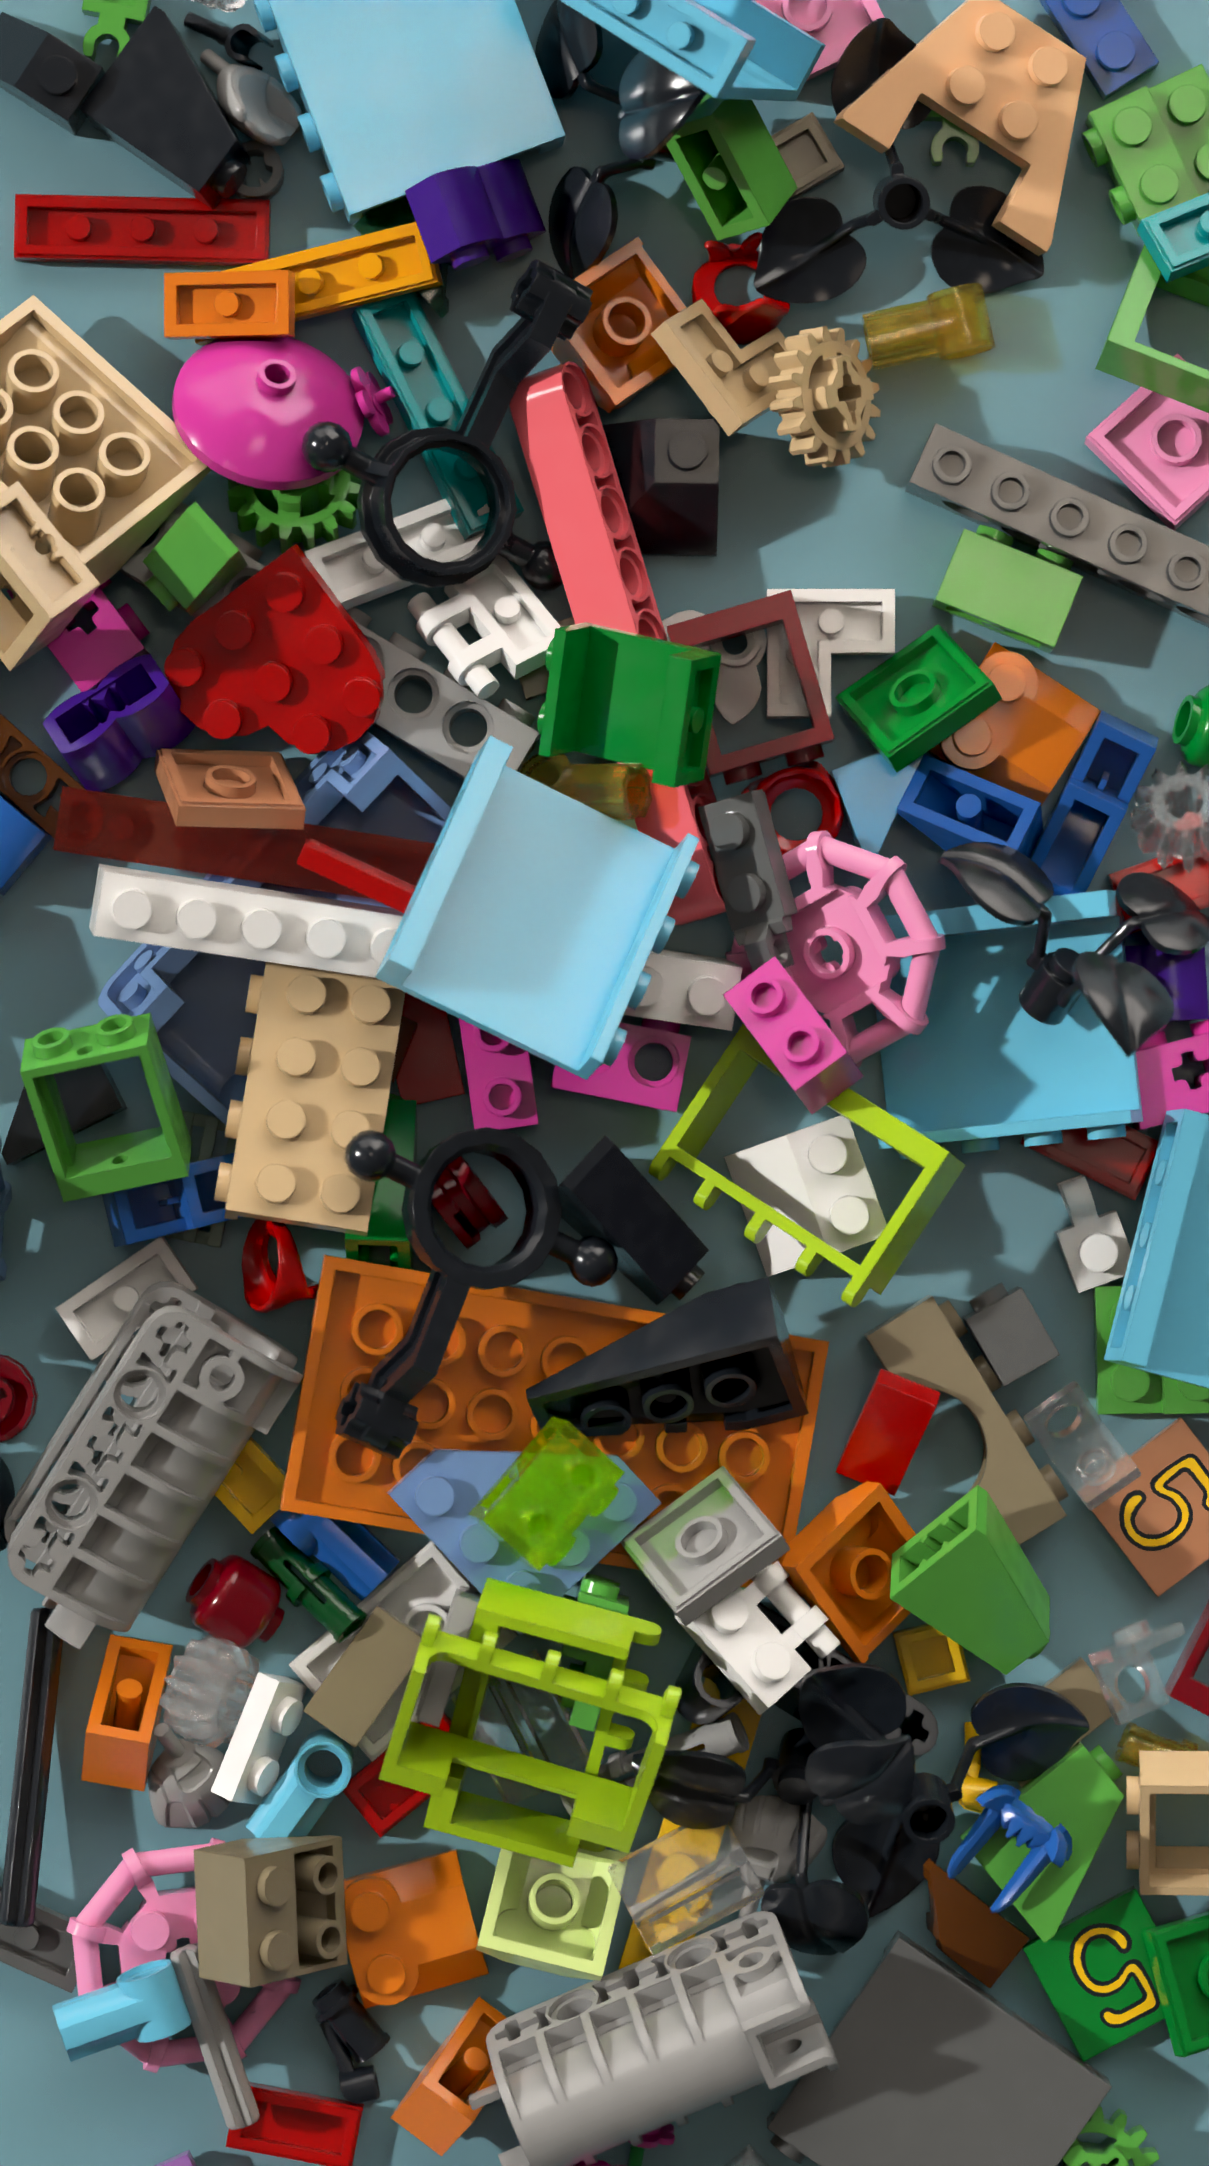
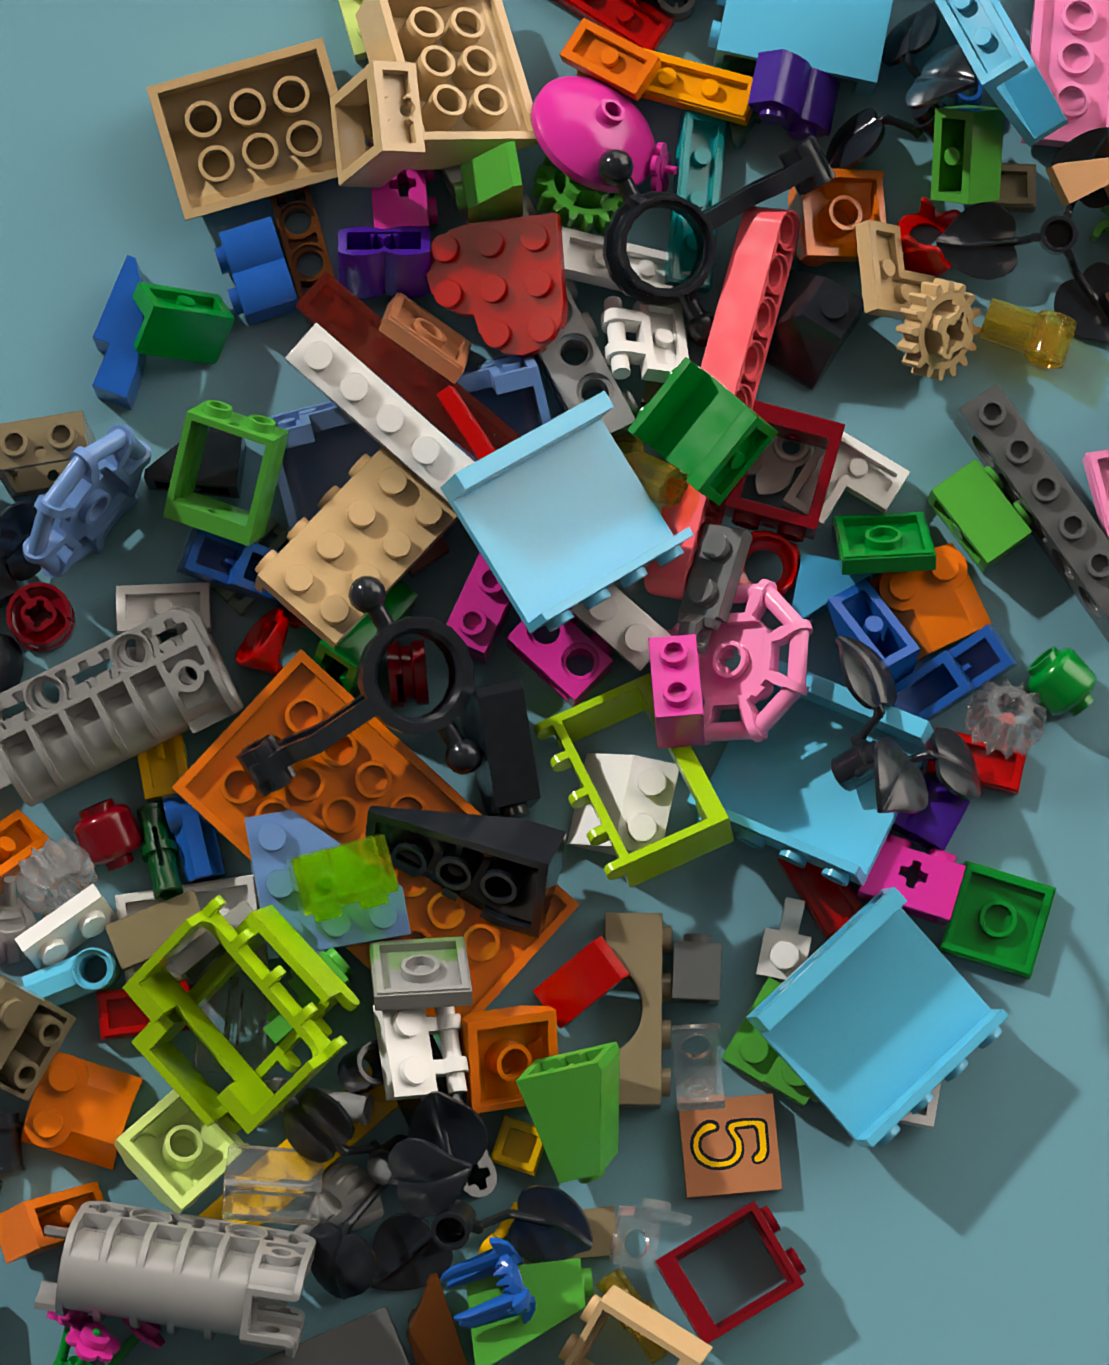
camera: 30 degrees right, 10 degrees down
red tile [396,992,465,1105] -> none

